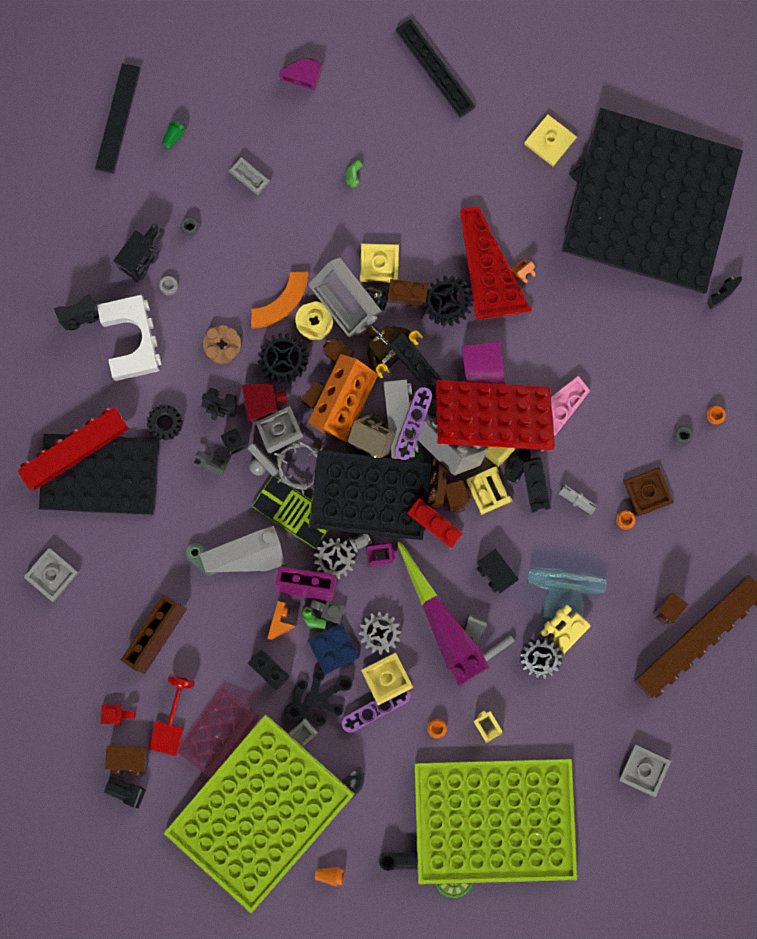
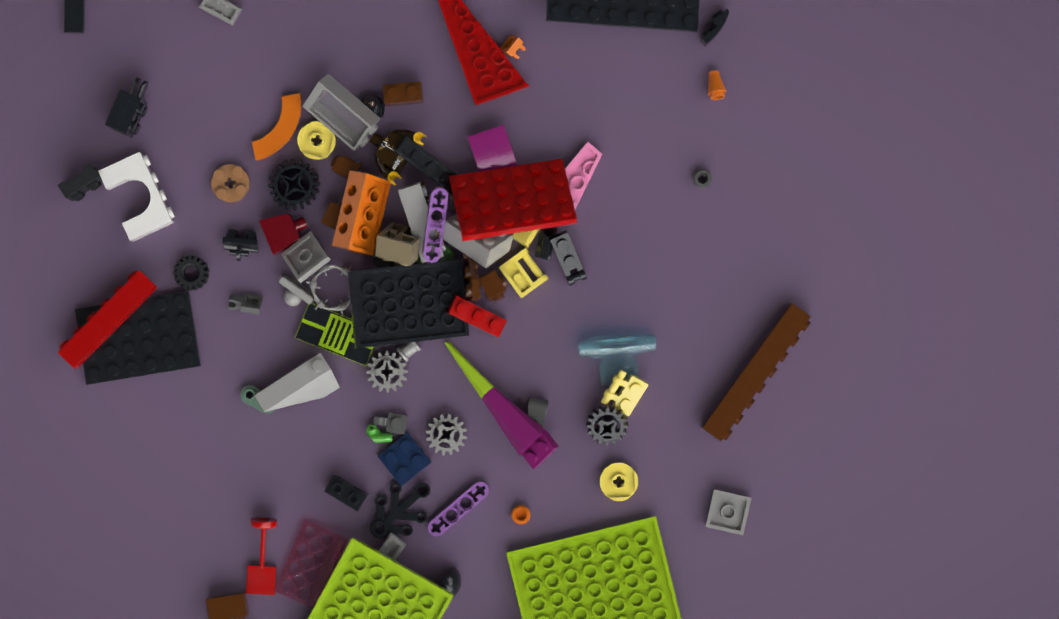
camera: 15 degrees left, 5 degrees up
light grey plate [24,548,79,602] -> none
red plate [101,704,136,724] -> none
reddish brown brick [121,594,187,674] -> none
light grey tile [159,276,178,296] -> none
dark grey plate [181,217,200,236] -> none
black brick [220,428,248,456] -> none
orange slope [267,601,296,640] -> none
magenta brick [275,566,337,602] -> none
light yellow plate [360,243,399,283] -> none
light yellow plate [361,653,413,705] -> none
magenta window [366,543,396,568] -> none
black gear [423,276,474,327] -> none
light yellow window [474,711,503,743] -> none
black brick [476,548,519,594] -> none
light grey bar [483,635,515,661] -> none
light grey pin [558,484,597,515] -> none
orange plate [616,510,636,530] -> none
reddish brown tile [623,467,674,517] -> none
reddish brown brick [653,592,689,625] -> none
orange plate [706,406,726,425] -> none
none -> light yellow plate [600,462,638,501]
none -> orange cone [708,70,727,100]

